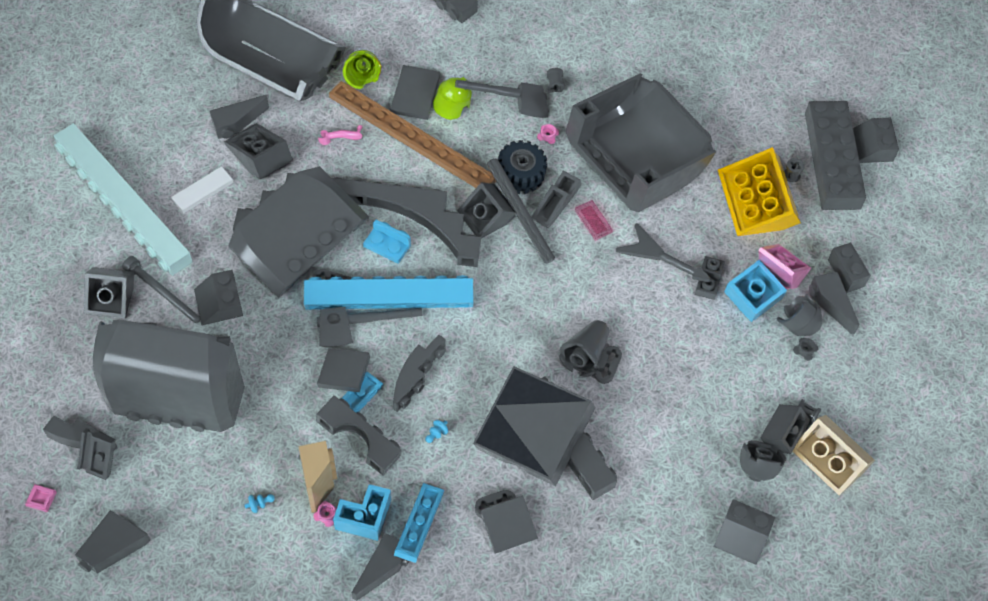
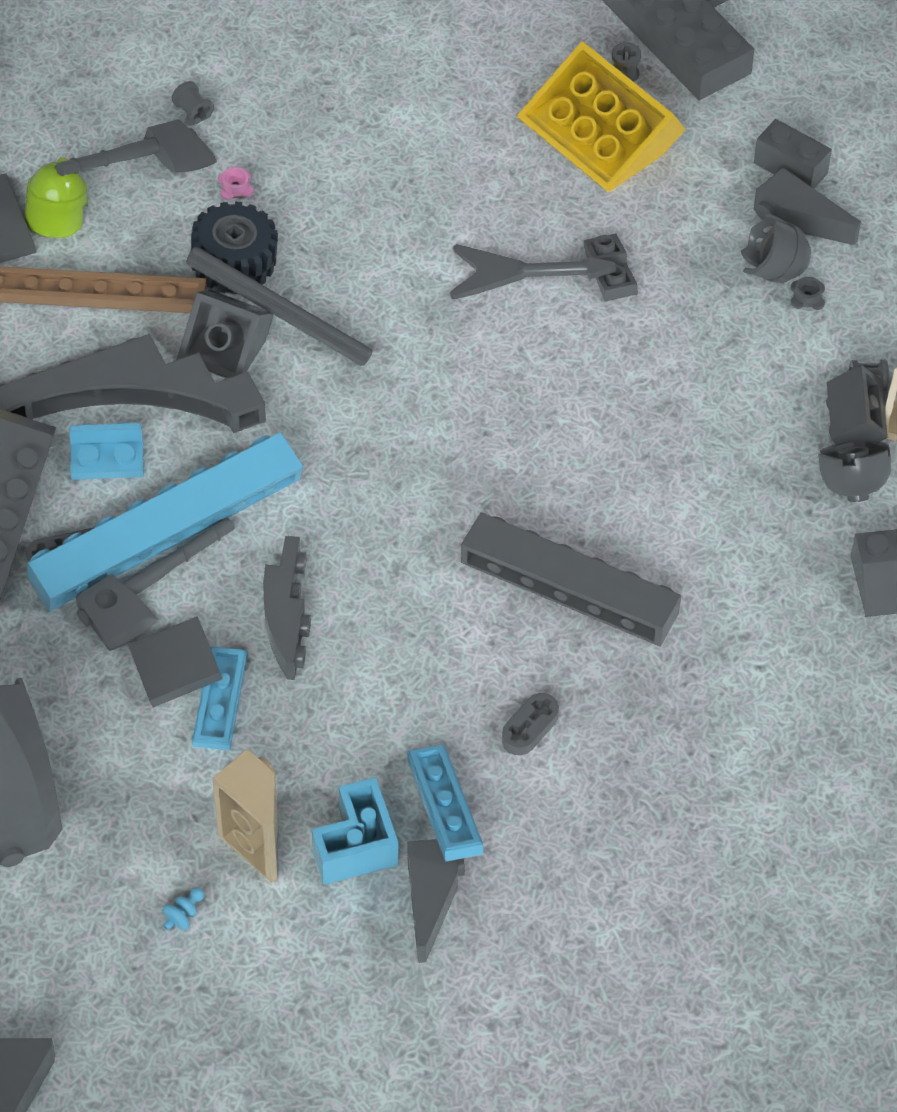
camera: 30 degrees left, 5 degrees down
bright pink plate [313,501,337,527] -> none
dark grey arch [316,395,402,476] -> none
medium azure hair [425,420,448,443] -> none
dark grey tile [473,366,595,487] -> none
dark grey tile [480,495,538,554] -> none
dark grey slope [532,170,582,228] -> none
dark grey cone [559,320,610,377] -> none
dark grey slope [565,73,716,212] -> none
clear pink tile [575,200,613,241] -> none
dark grey beam [595,346,622,384] -> none
medium azure brick [724,260,787,322] -> none
bright pink slope [759,244,811,289] -> none

